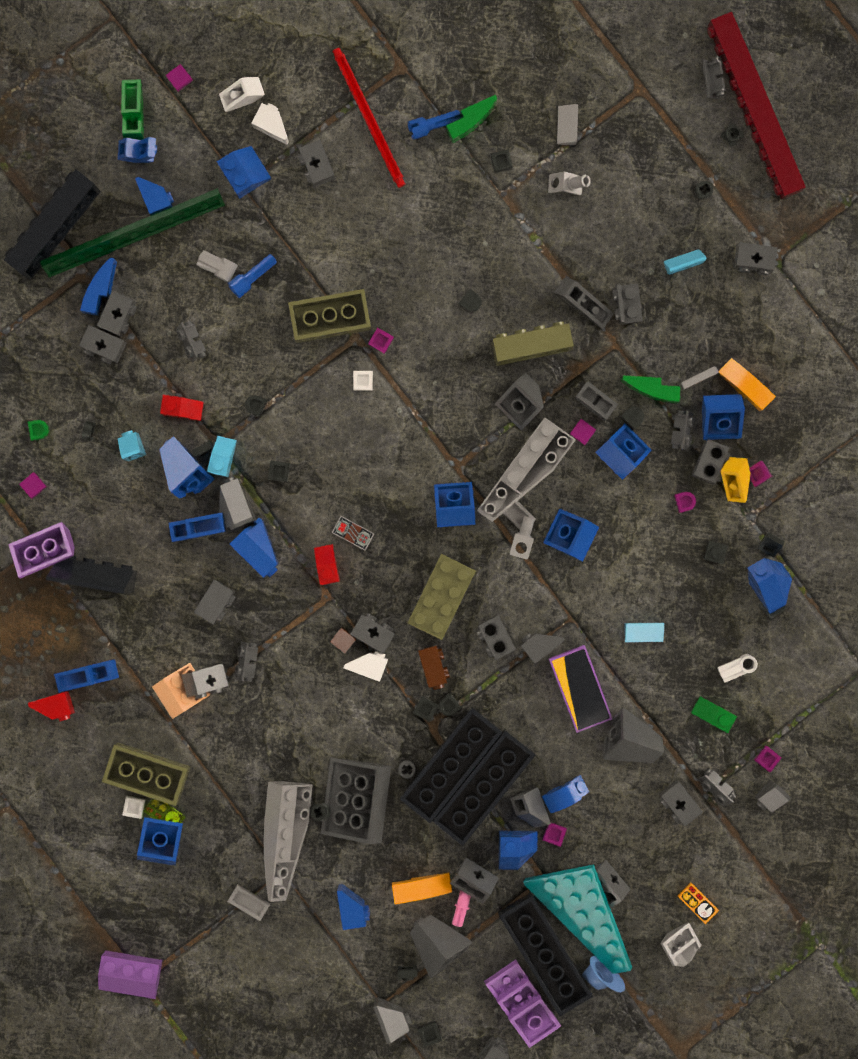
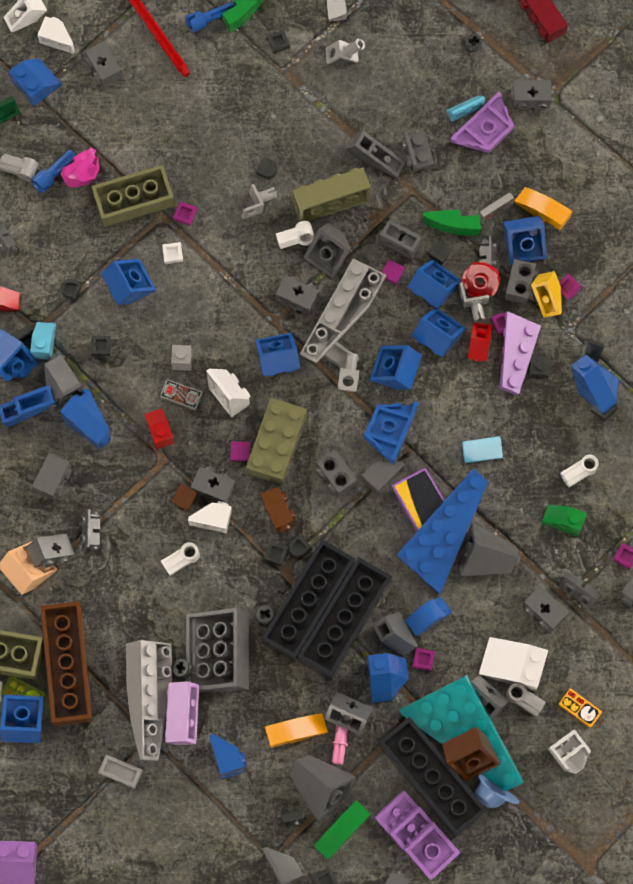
camera: 10 degrees left, 15 degrees down
none -> reddish brown brick [40,601,94,727]
none -> dark pink helmet [61,147,99,188]
none -> blue slope [101,259,156,305]
none -> white piece [161,543,200,576]
none -> lavender brick [165,682,199,745]
none -> light grey brick [171,345,192,371]
none -> white slope [207,369,250,418]
none -> magenta tile [230,441,251,462]
none -> light grey bracket [242,184,277,219]
none -> dark grey brick [275,275,319,316]
none -> white piece [276,221,315,249]
none -> green slope [314,800,371,860]
none -> blue wing [364,402,419,464]
none -> blue wing [396,469,488,594]
none -> blue slope [412,307,466,357]
none -> reddish brown slope [442,727,500,781]
none -> medium lavender wing [450,92,514,153]
none -> light grey bracket [459,282,489,323]
none -> plate [462,262,500,298]
none -> red slope [468,322,492,362]
none -> white slope [479,637,548,692]
none -> wing [500,311,541,395]
none -> light grey piece [506,683,546,717]

